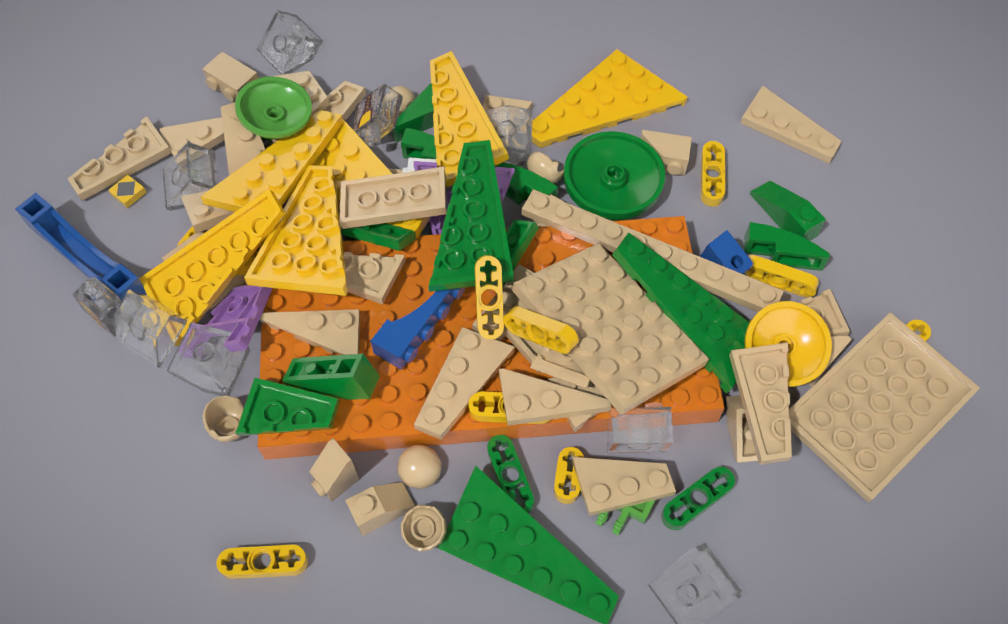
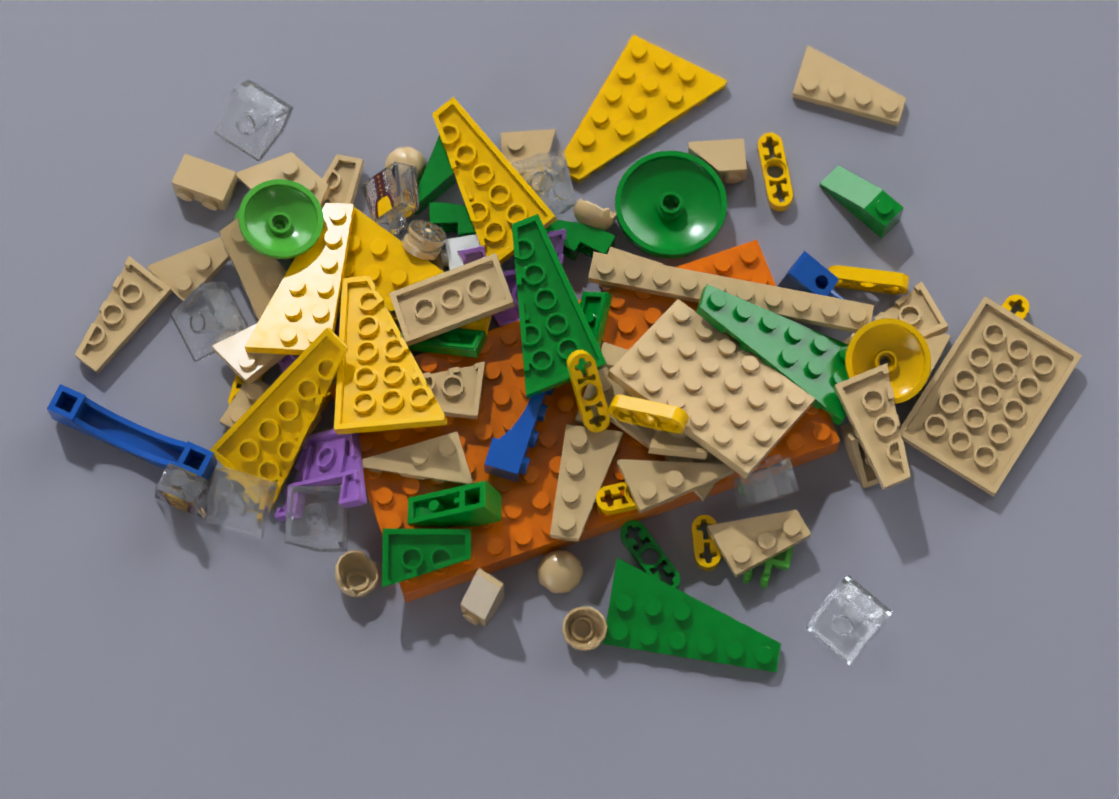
camera: 15 degrees left, 10 degrees up
yellow tile [108,174,147,208] -> none
yellow beam [216,545,308,579] -> none
tan slope [345,482,415,537] -> none
green beam [661,467,735,530] -> none
green slope [744,222,830,271] -> none
none -> tan wheel [402,220,447,260]

